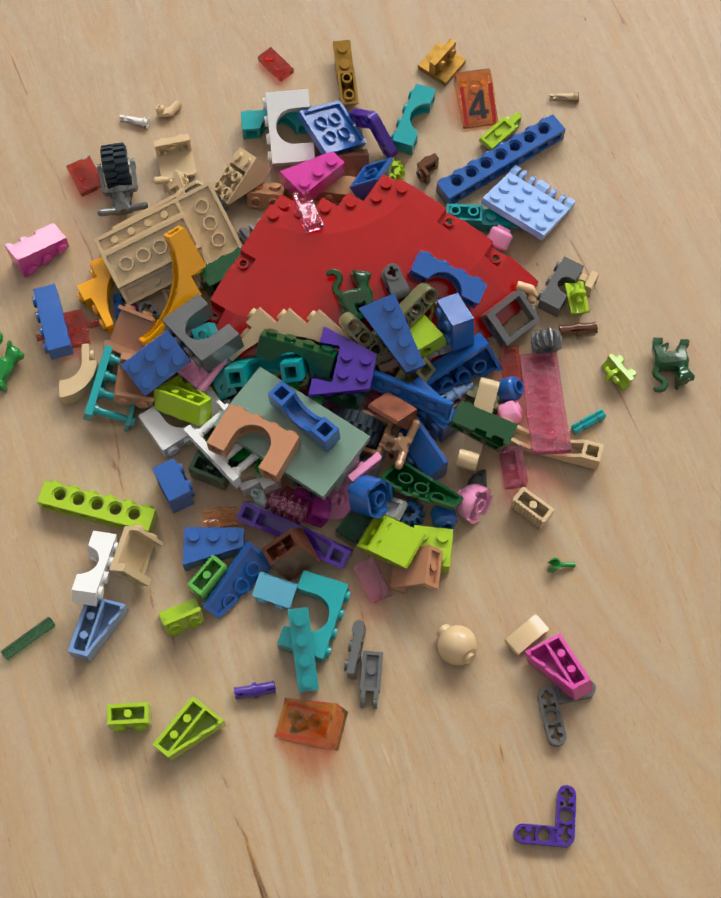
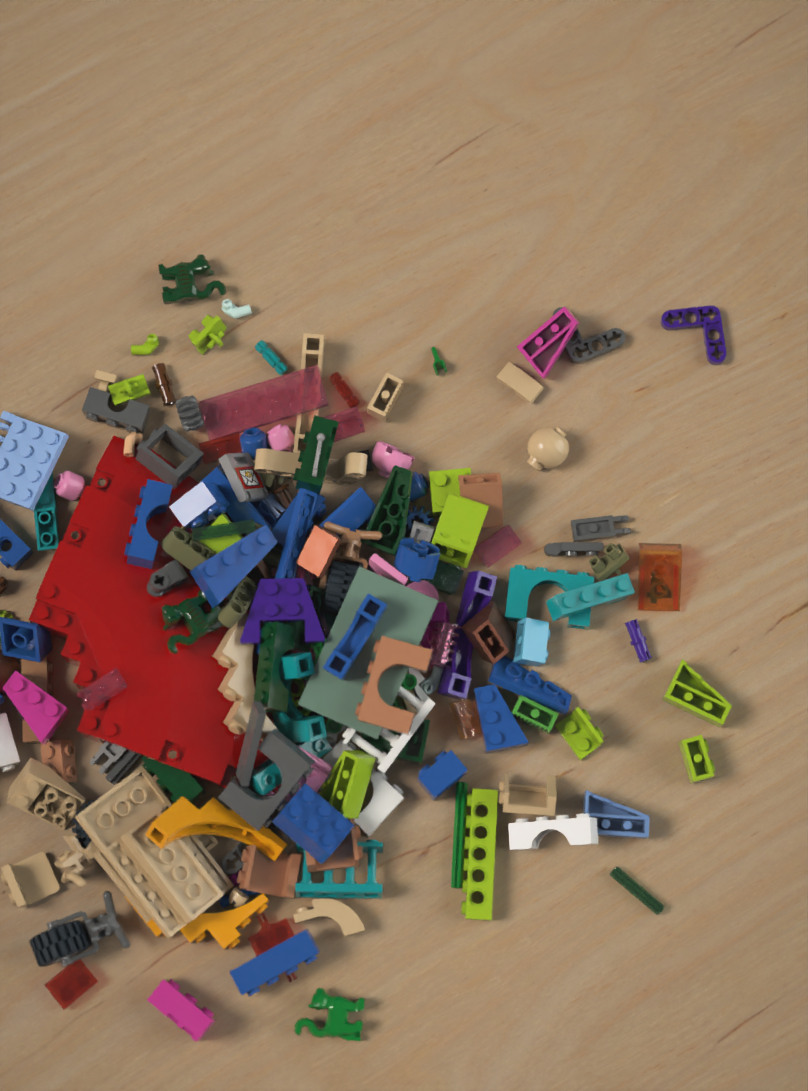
camera: 105 degrees left, 10 degrees up
none -> lime arm [131,334,159,355]
none -> clear green axle [192,520,256,541]
none -> light grey container [218,452,269,502]
none -> light aqua arm [222,299,252,319]
none -> tan hinge [229,888,248,907]
none -> dark grey tile [236,701,266,786]
none -> light grey hinge [312,433,325,477]
none -> clear red axle [329,372,360,409]
none -> green axle [451,782,468,889]
none -> olive hips [589,543,630,581]

